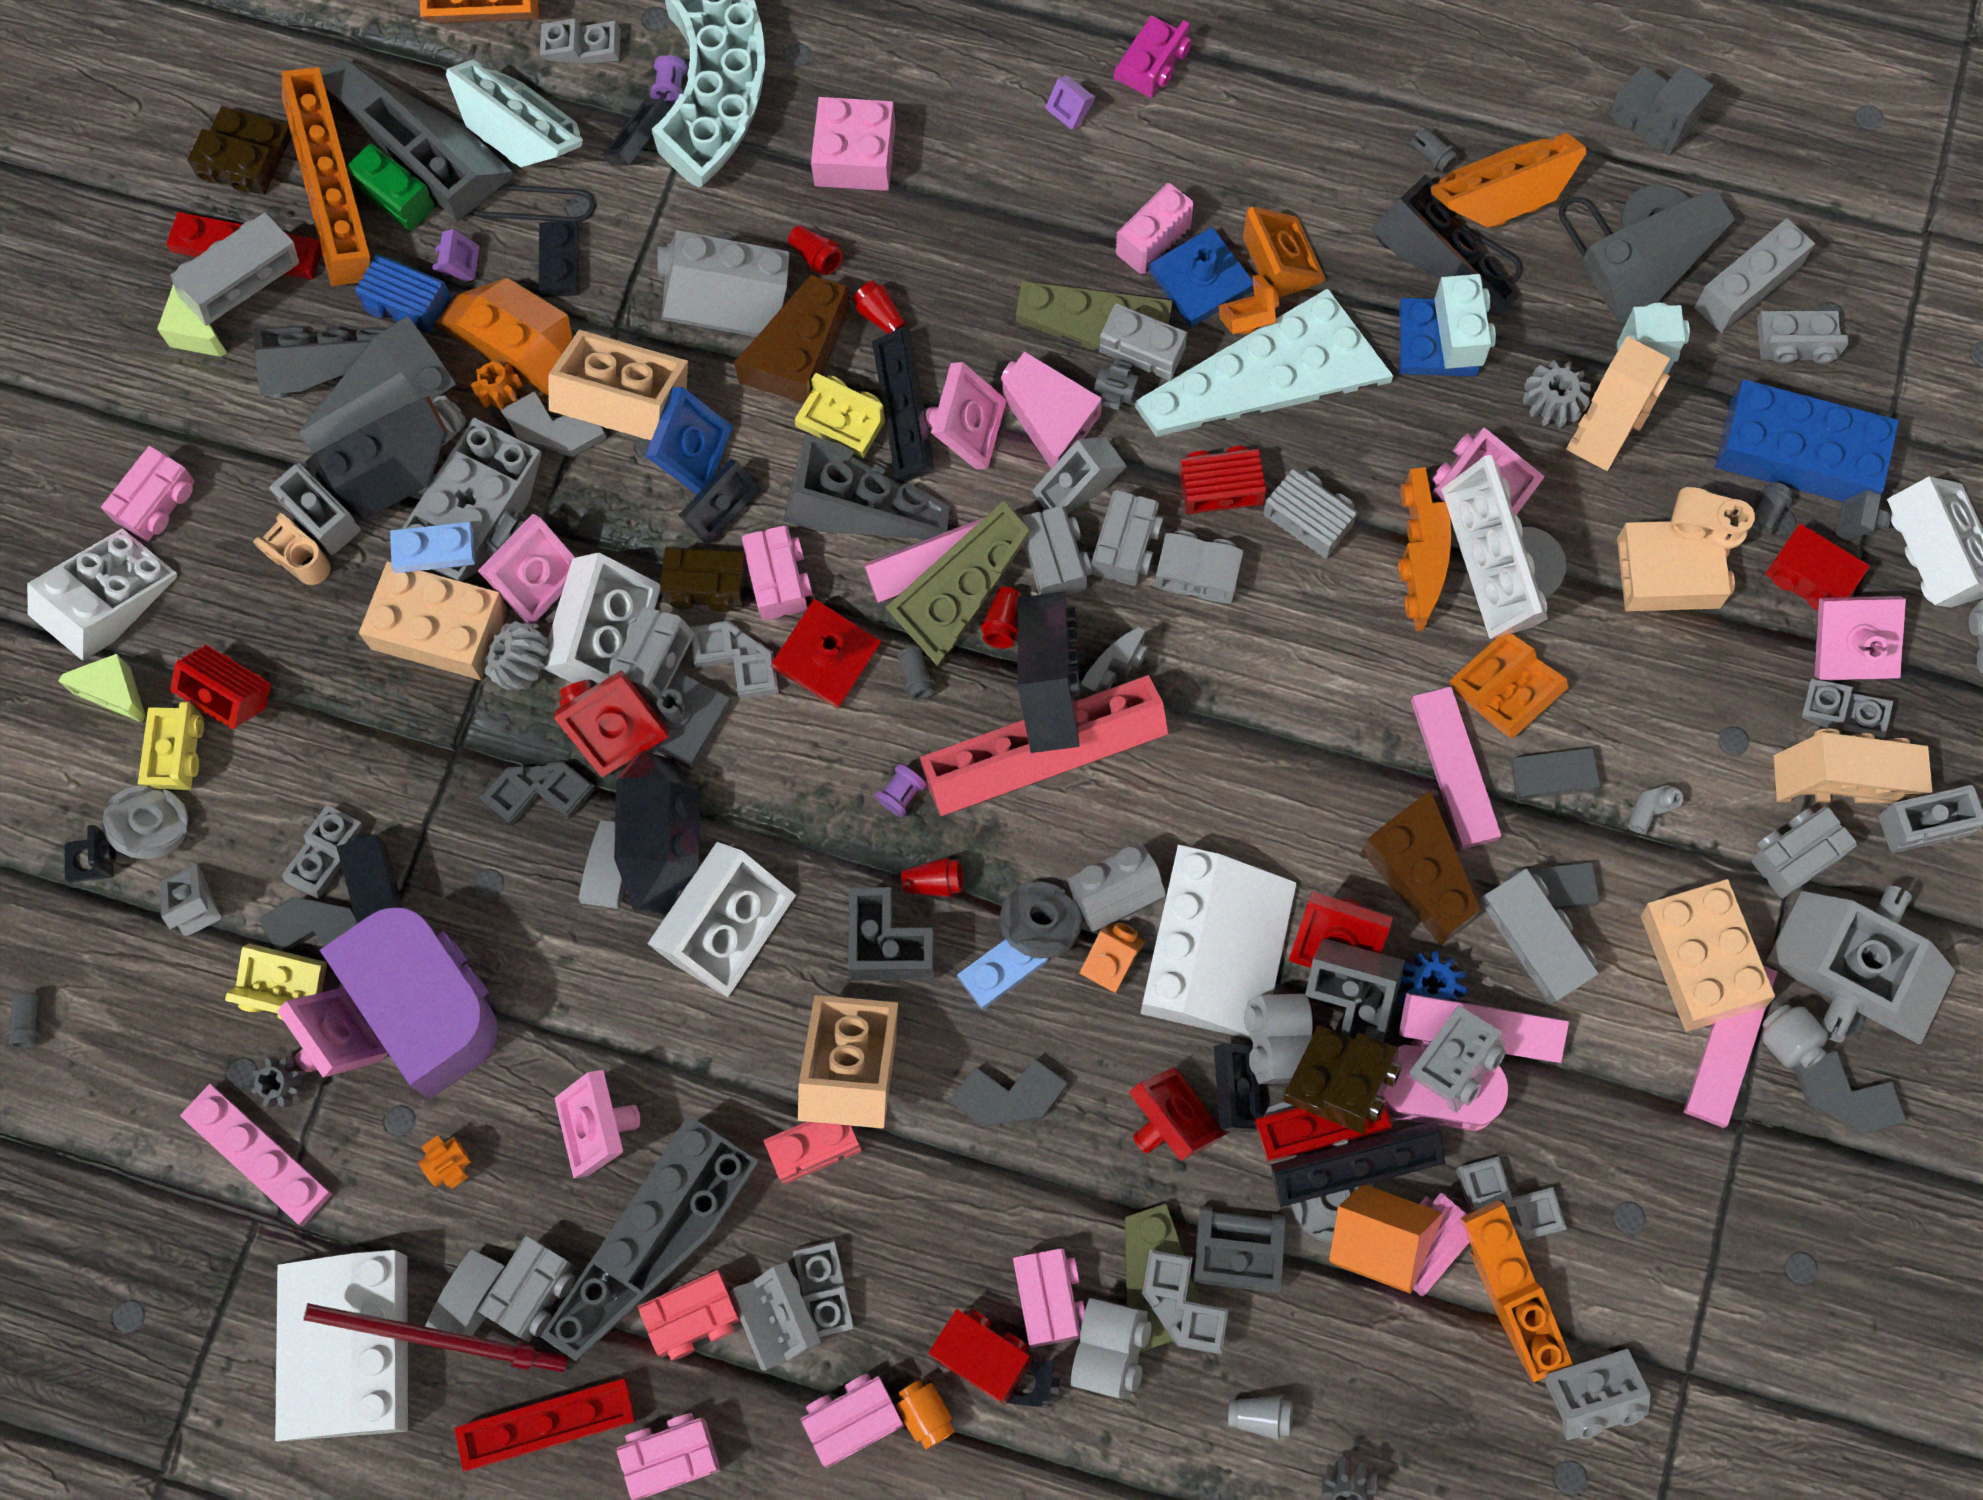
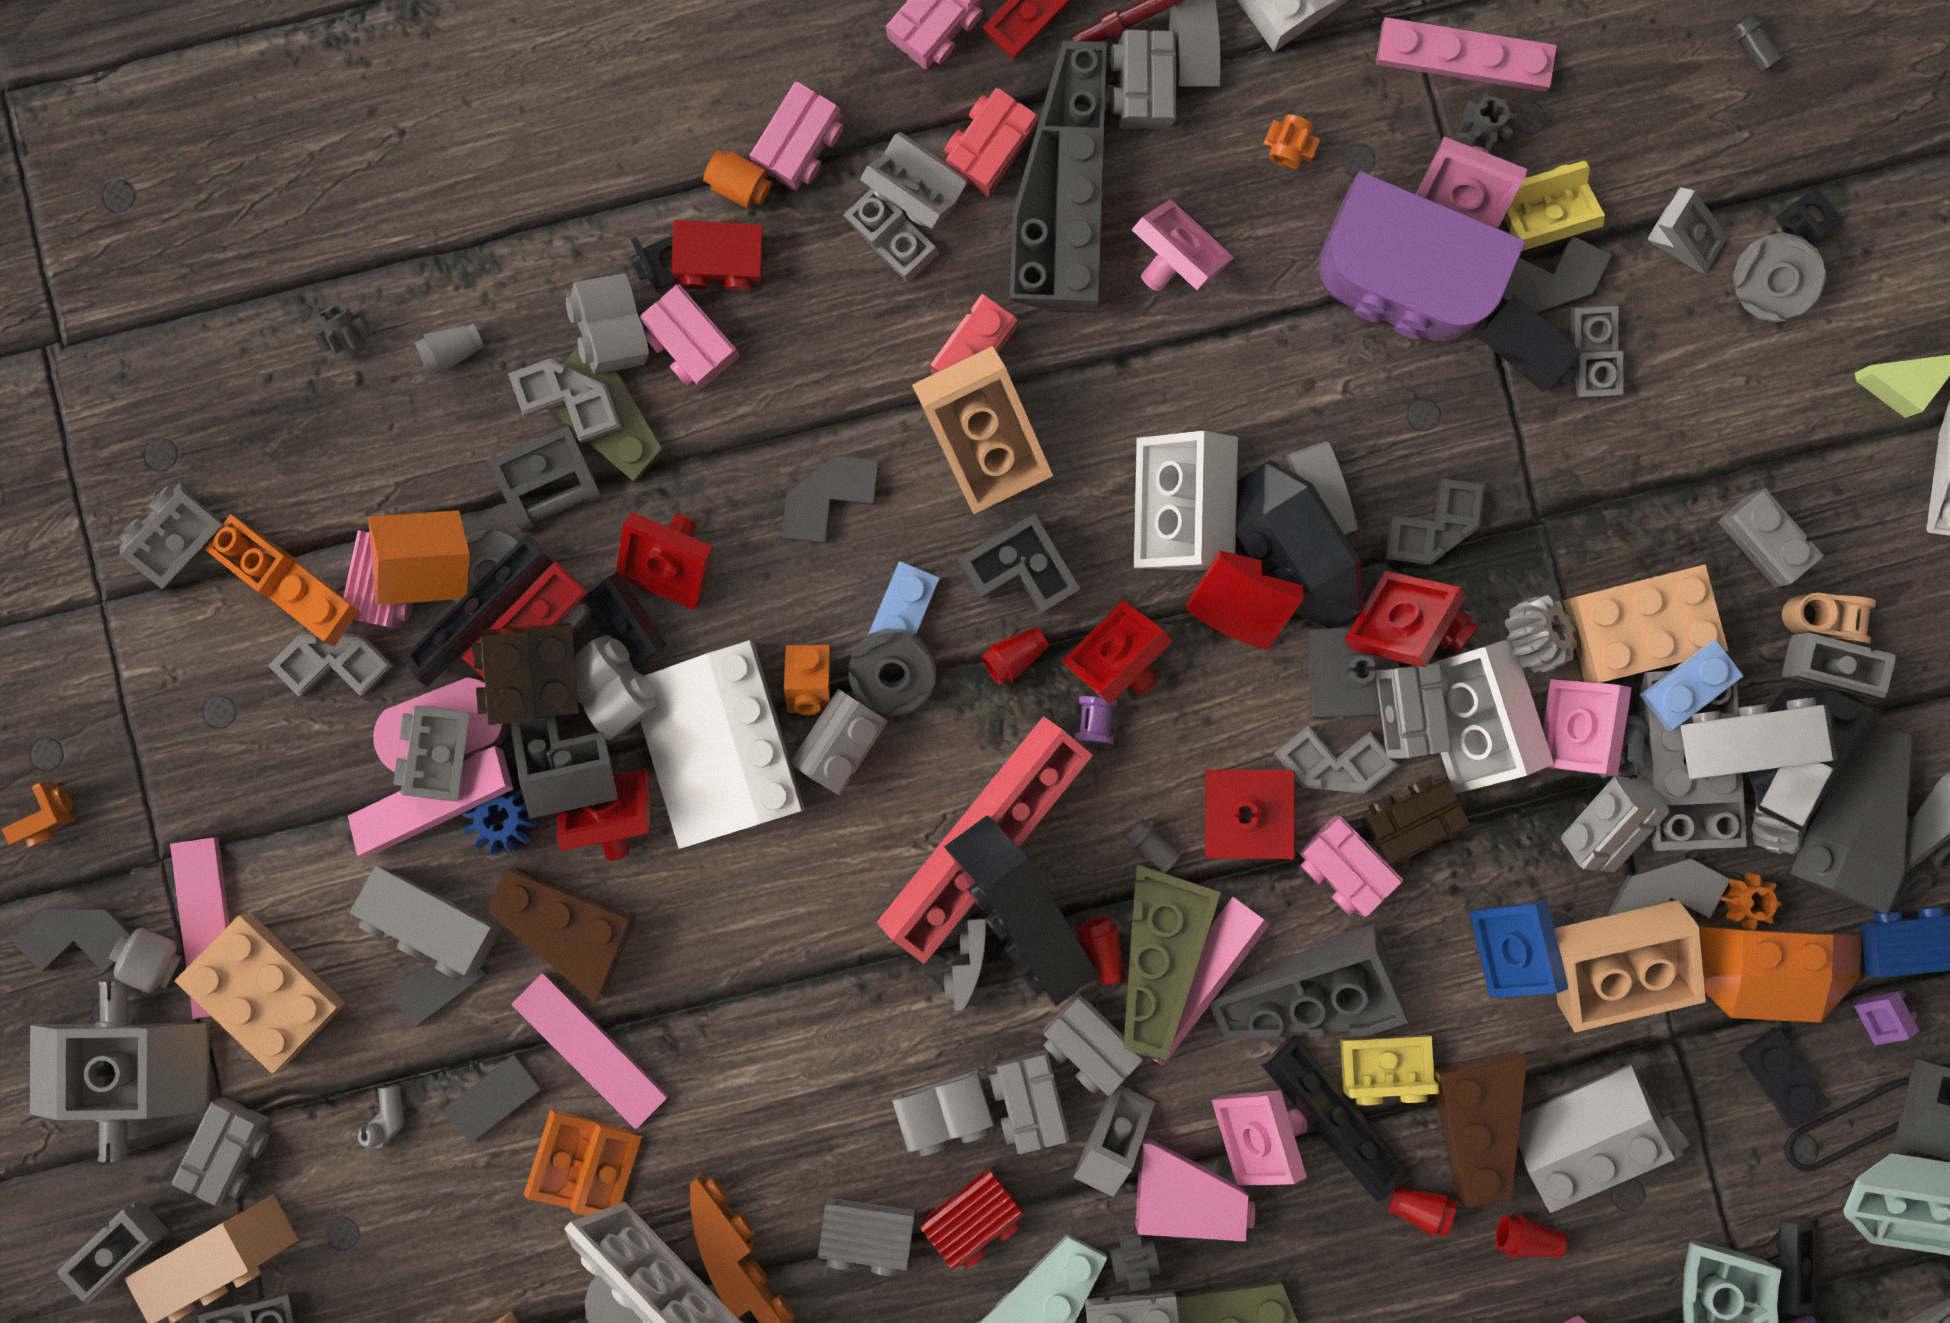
camera: 150 degrees right, 15 degrees up
light yellow bracket [138,702,204,790] -> none
red brick [170,644,271,729] -> none
black plate [678,459,761,544] -> none
none -> orange bracket [2,782,75,849]
none -> red tile [1061,600,1173,704]
none -> red slope [1186,550,1304,650]
none -> light grey brick [1561,776,1670,873]
none -> light grey brick [1681,697,1837,779]
none -> light grey brick [1717,488,1824,588]

